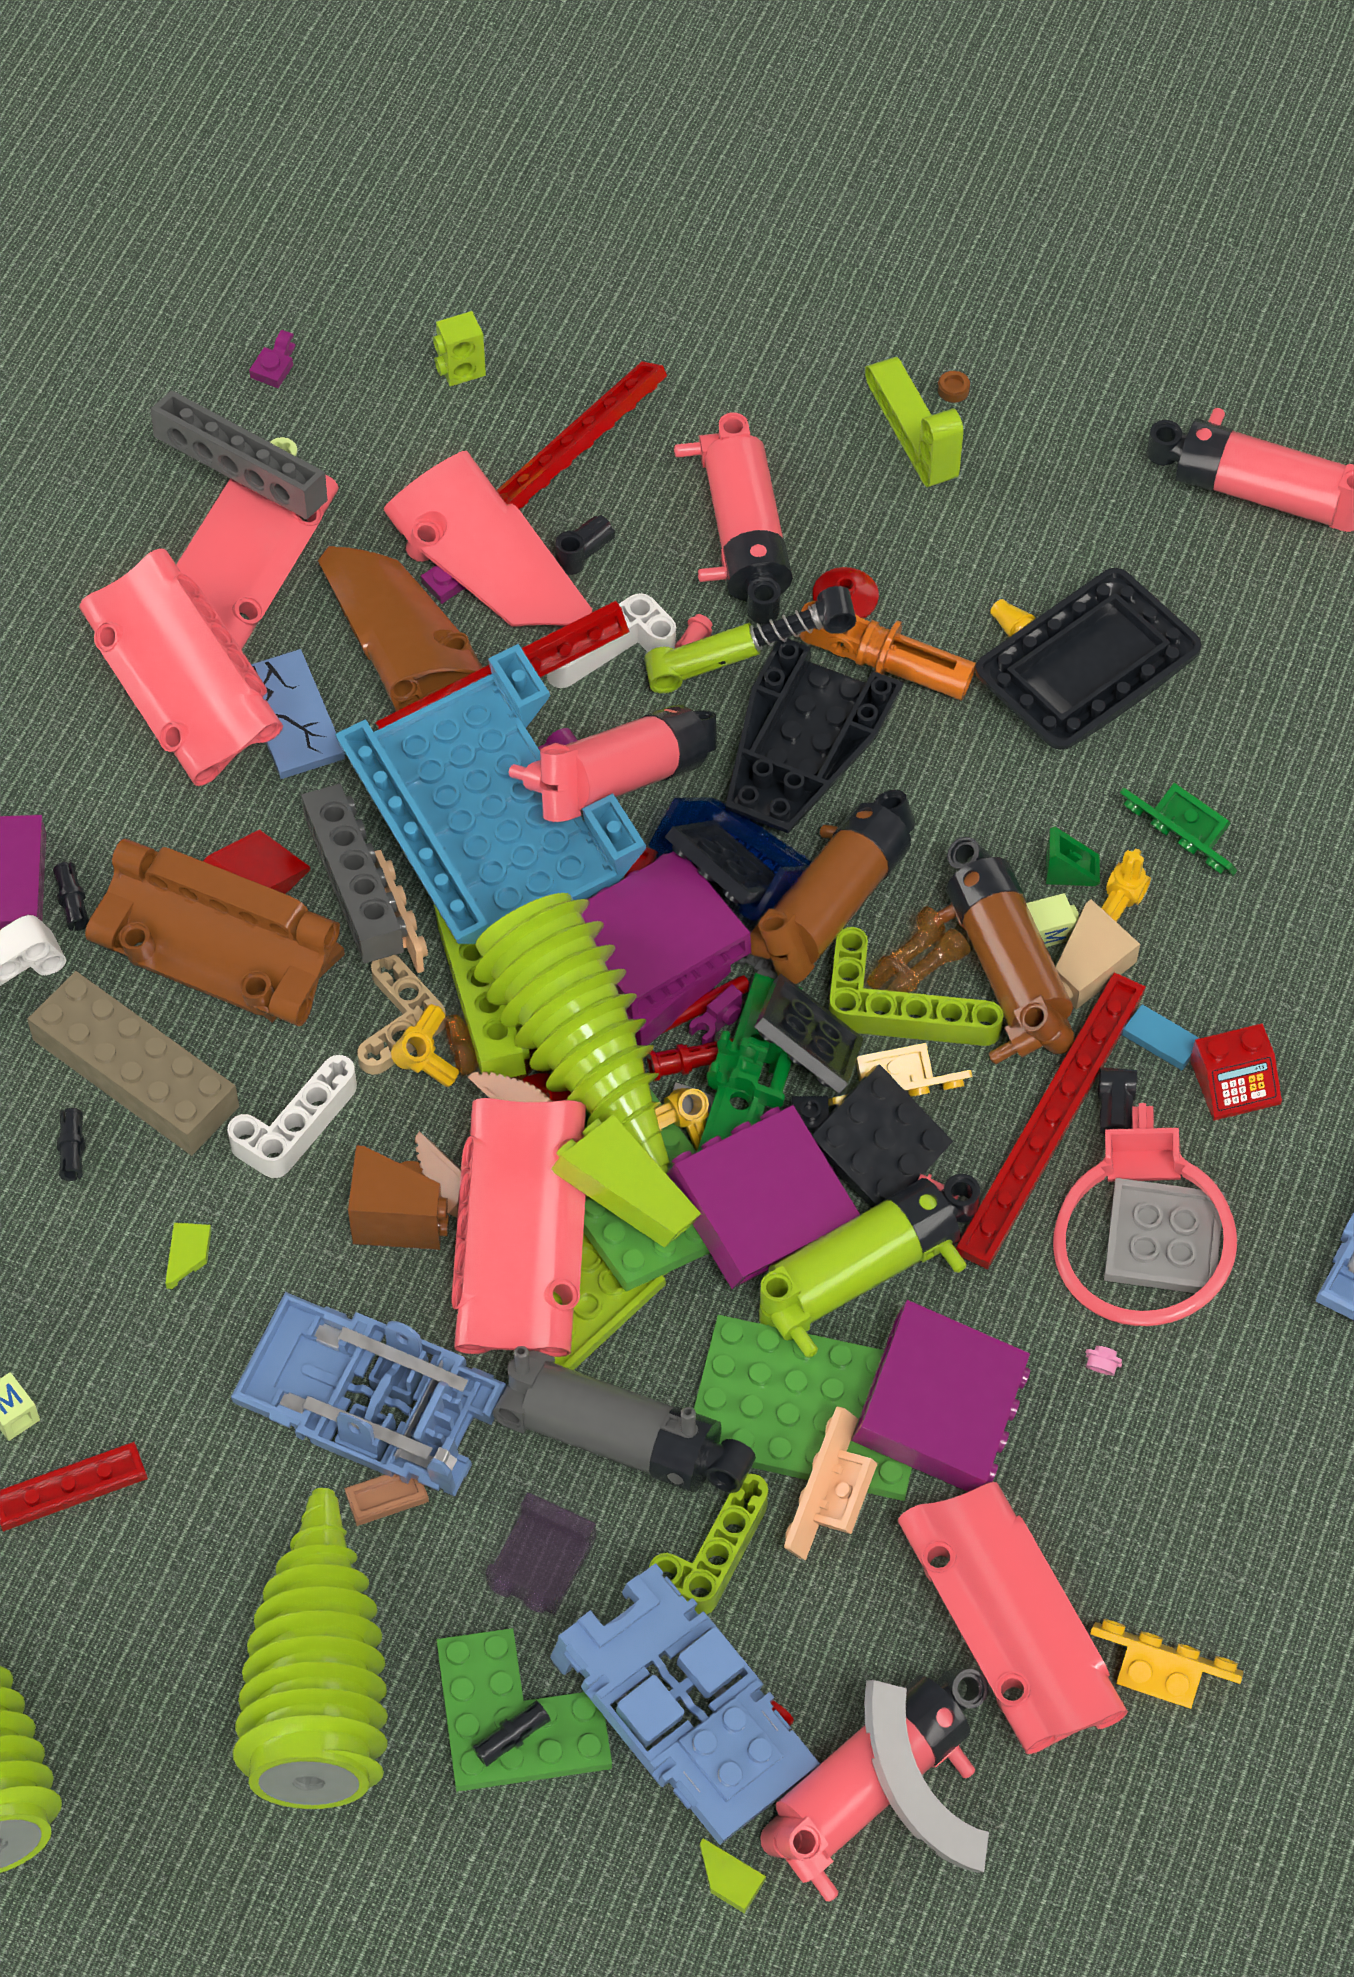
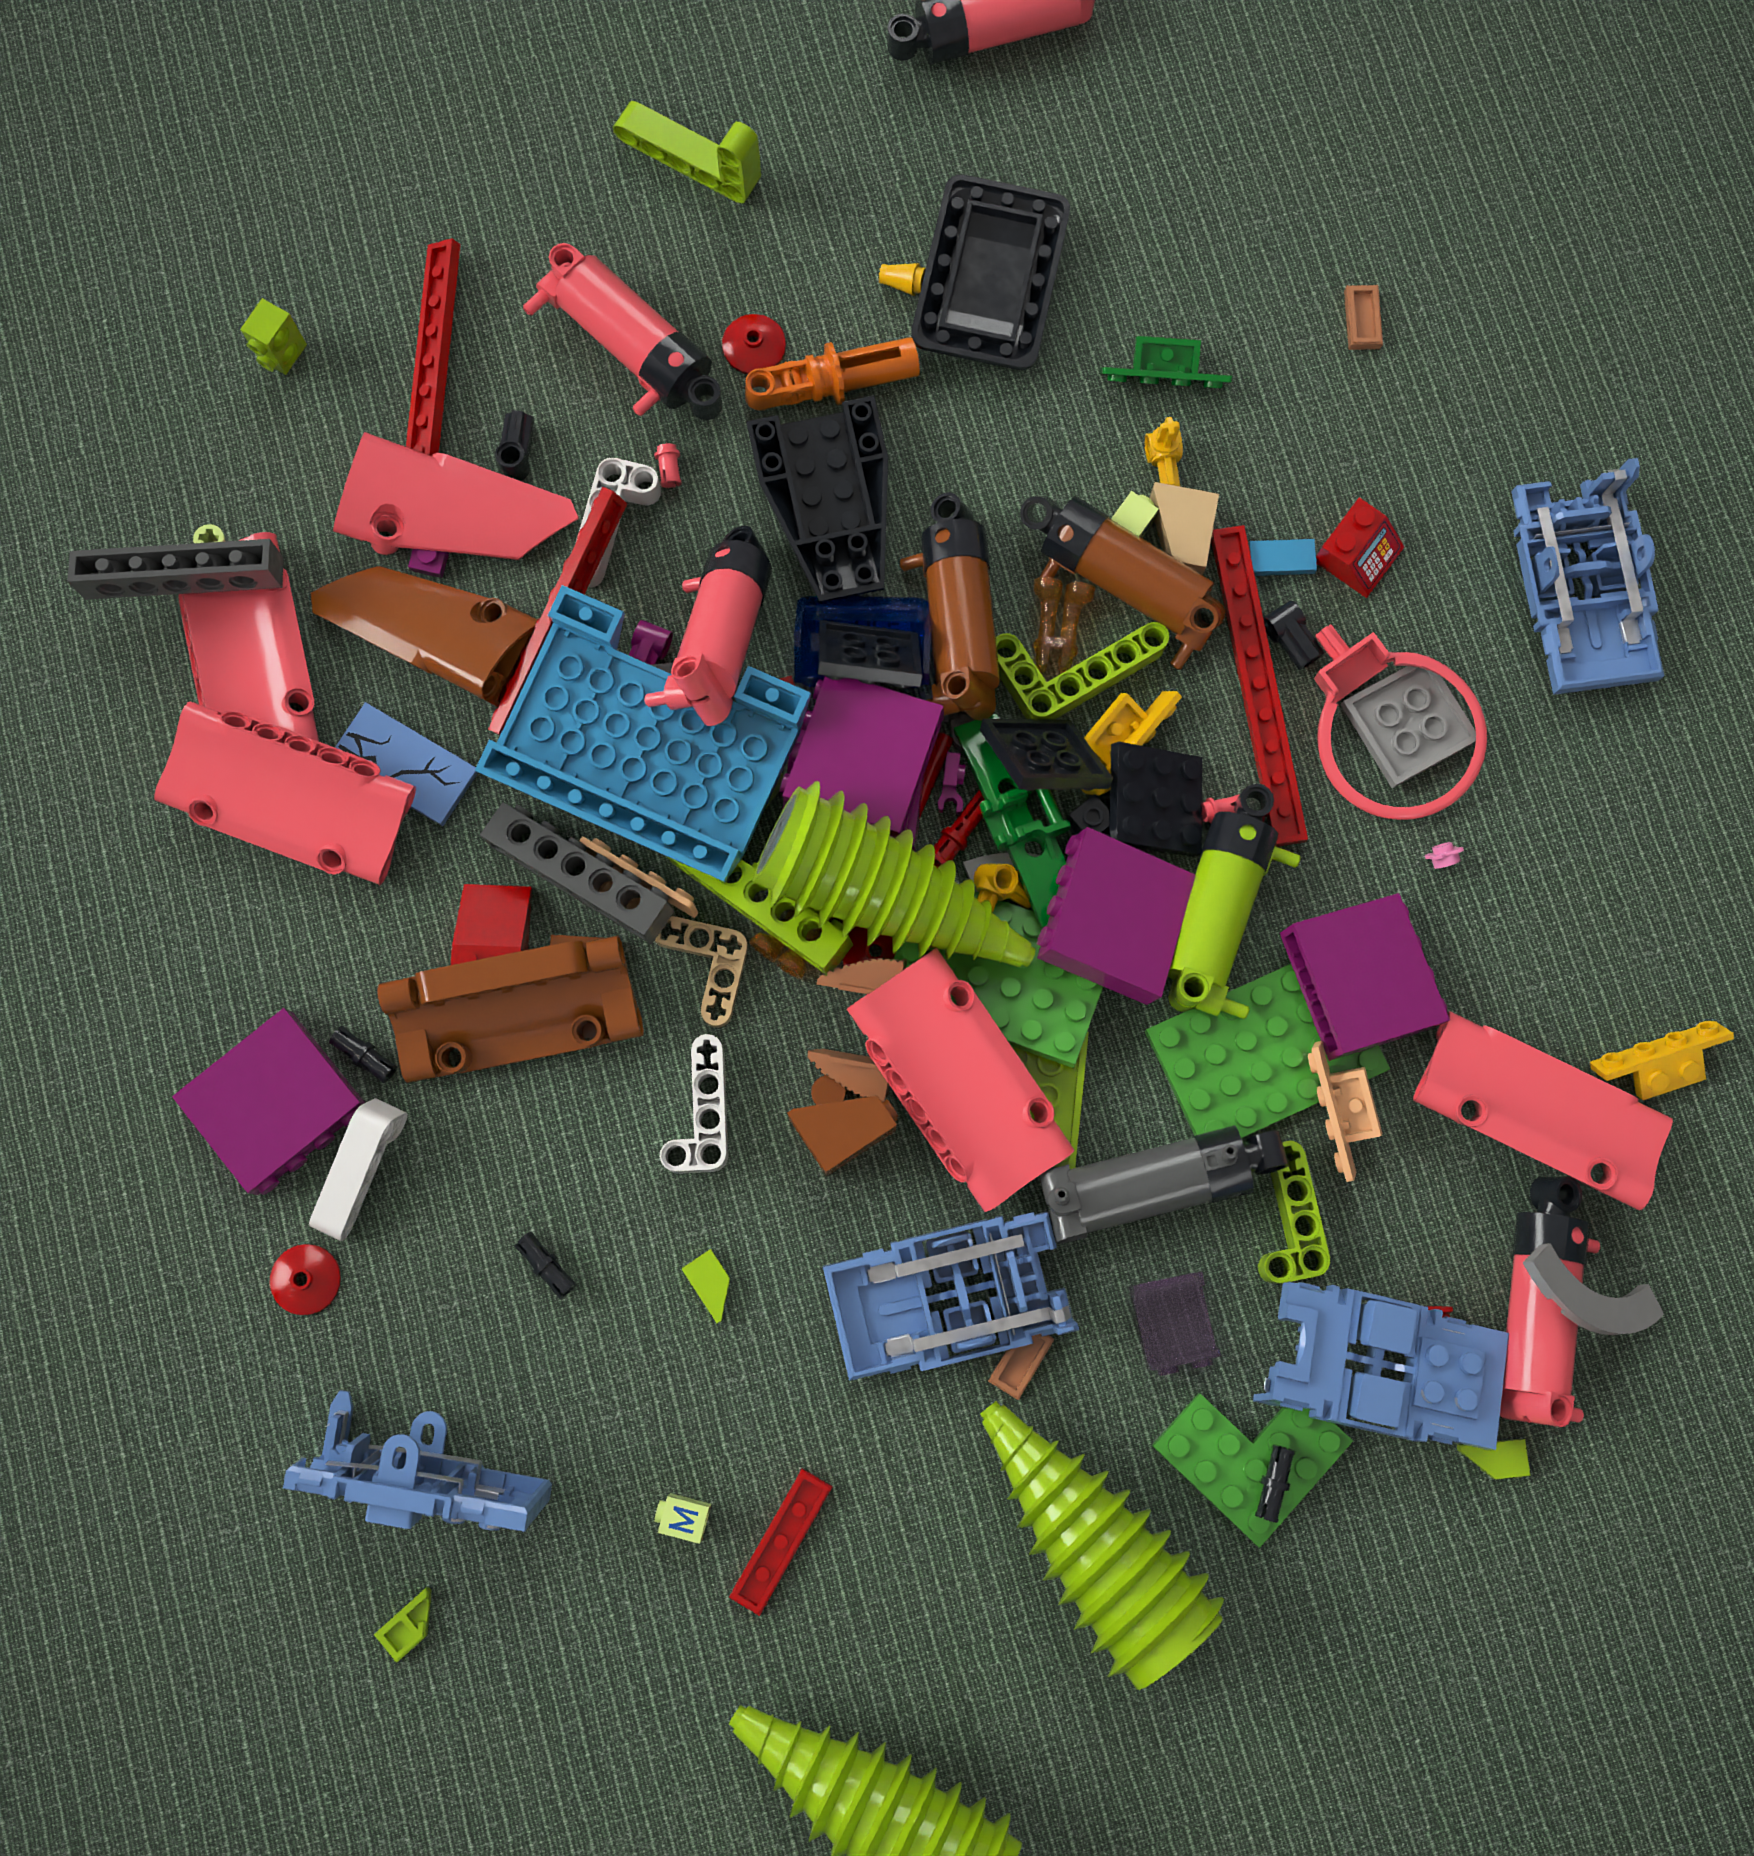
camera: 40 degrees left, 20 degrees up
dark tan brick [27,971,240,1156] -> none
magenta plate [249,329,296,389] -> none
yellow axle [391,1004,459,1087] -> none
lime slope [551,1115,701,1248] -> none
piece [644,586,857,693] -> none
dark orange tile [938,371,970,403] -> none
green slope [1046,826,1100,886] -> none

